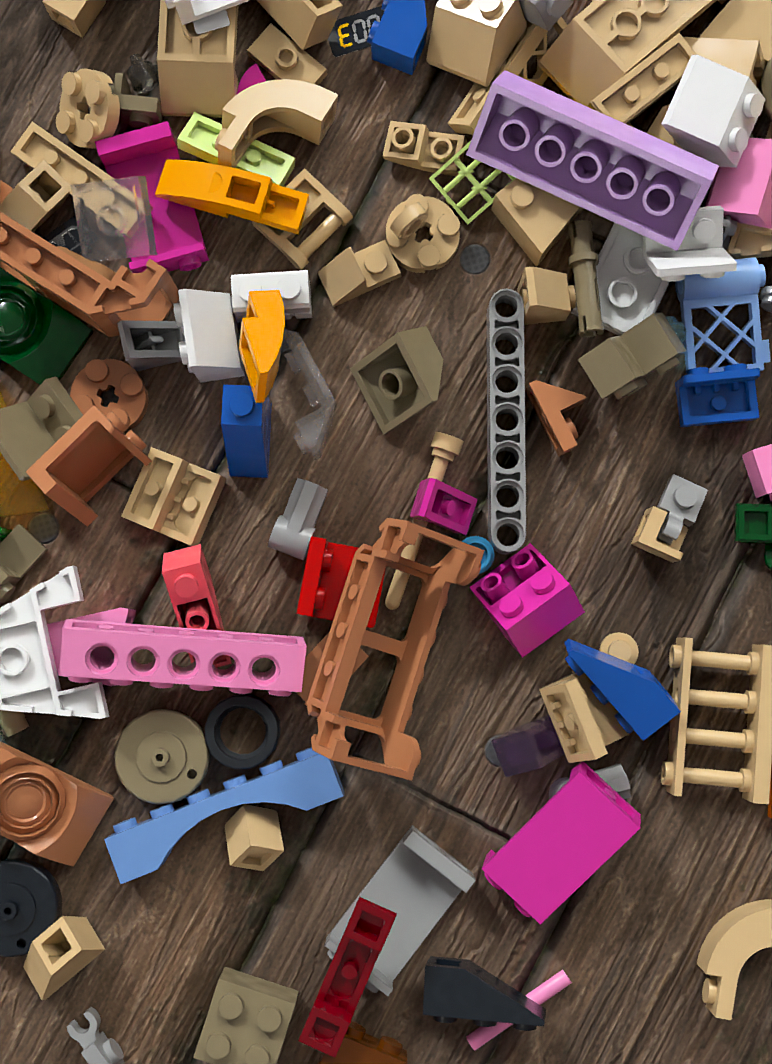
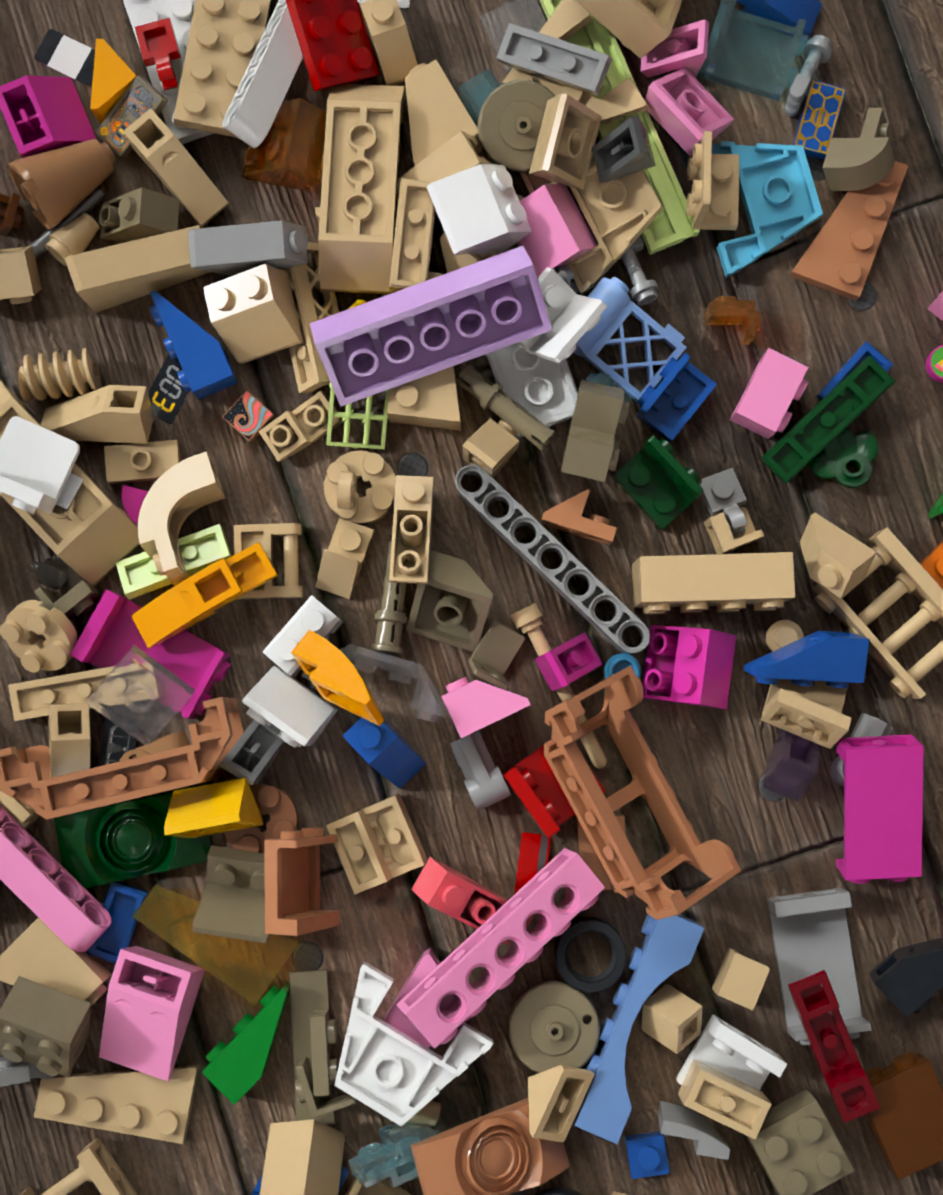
camera: 45 degrees left, 0 degrees up
none -> yellow slope [164,778,263,838]
none -> tile [222,390,275,443]
none -> dark tan pin [370,541,408,655]
none -> tan slope [389,475,434,584]
none -> bright pink slope [441,677,531,738]
none -> dark tan bracket [468,620,525,690]
none -> red sticker [514,832,551,895]
none -> tan slope [528,1065,595,1143]
none -> dark green bracket [612,435,704,530]
none -> blue plate [625,1131,670,1179]
none -> tan brick [632,552,795,615]
none -> light grey slope [657,1101,730,1160]
none -> white bracket [676,1014,787,1090]
none -> tan panel [678,1059,772,1140]
none -> tan panel [712,947,770,1011]
none -> tan slope [800,513,877,598]

